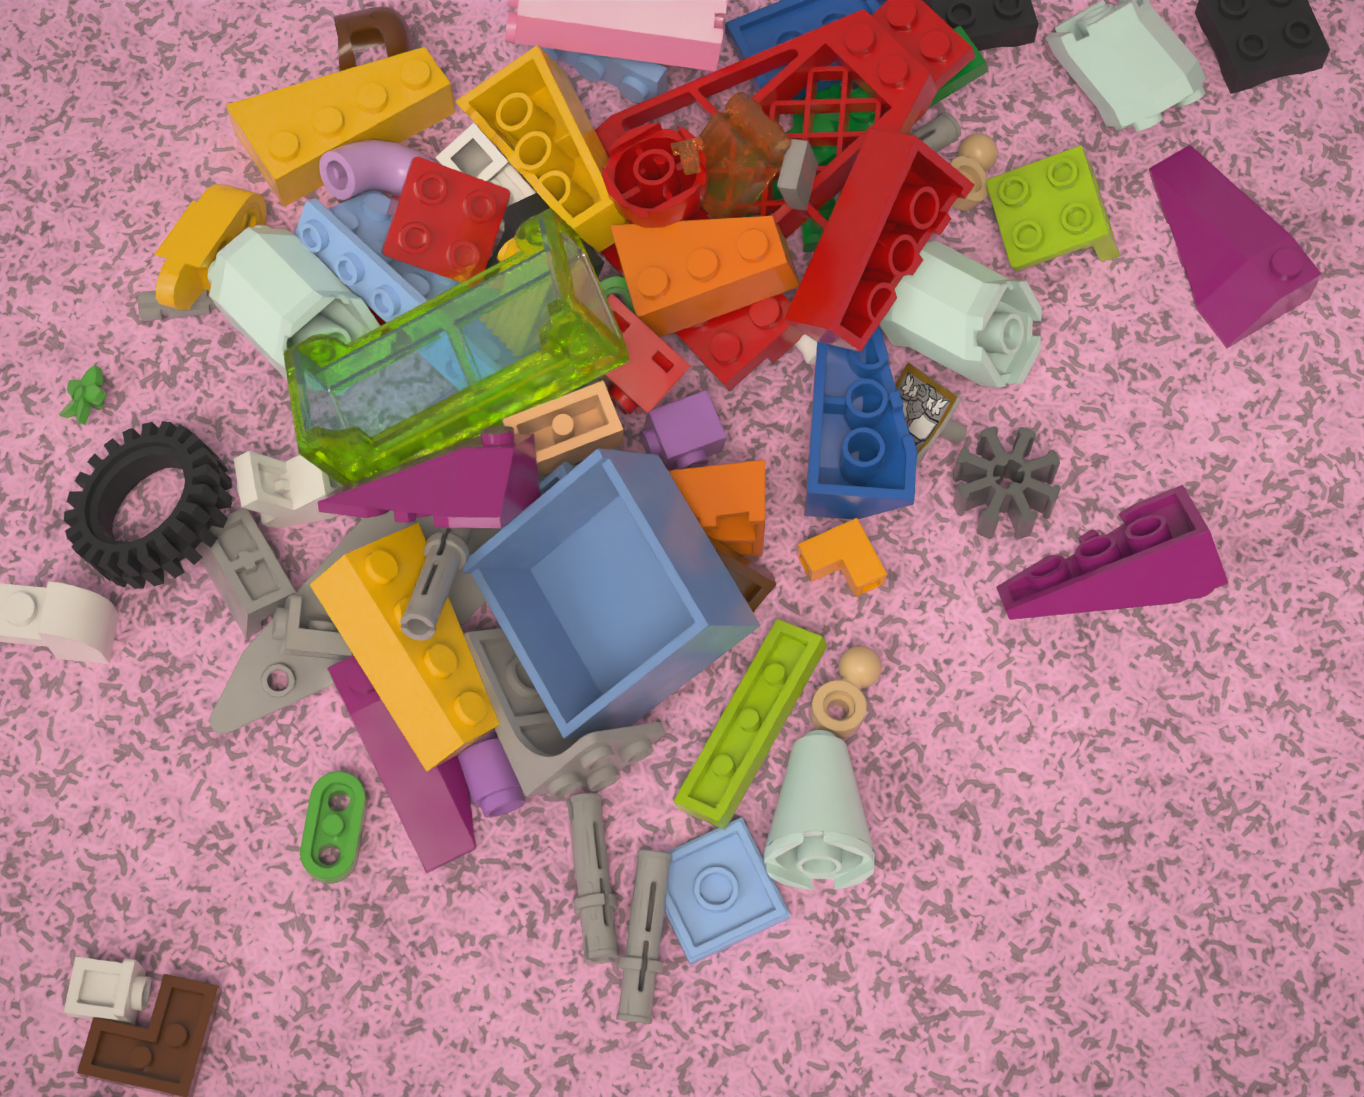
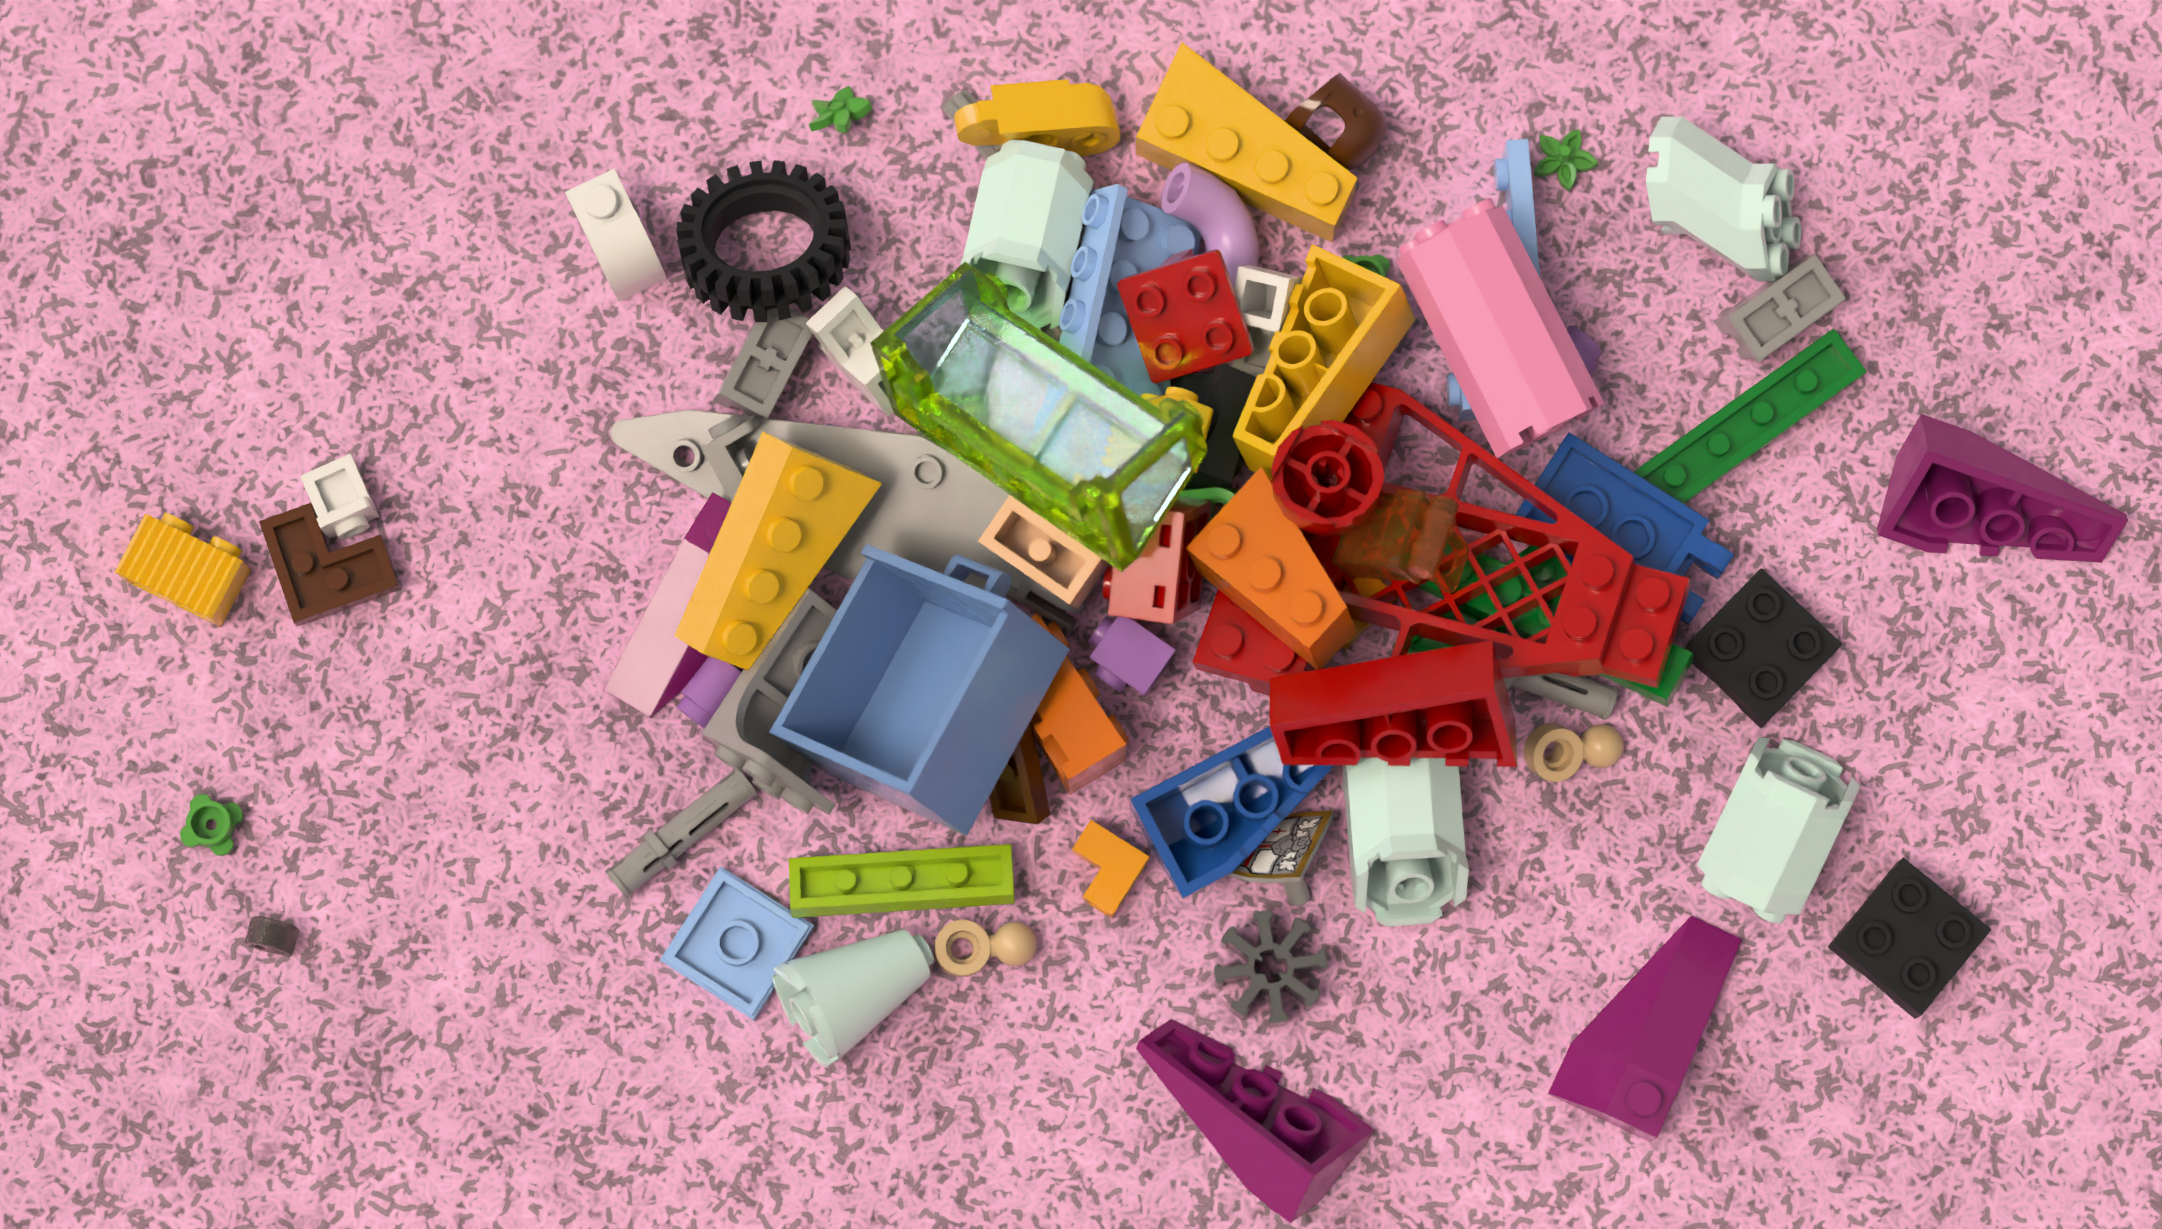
camera: 60 degrees right, 10 degrees up
bright green plate [300,771,368,884] -> none
magenta wedge [318,426,540,528] -> none
light grey pin [400,527,474,640] -> none
light grey pin [616,850,673,1024] -> none
clear orange piece [671,137,705,175] -> none
light grey tile [777,139,818,210] -> none
lime bracket [986,145,1120,271] -> none

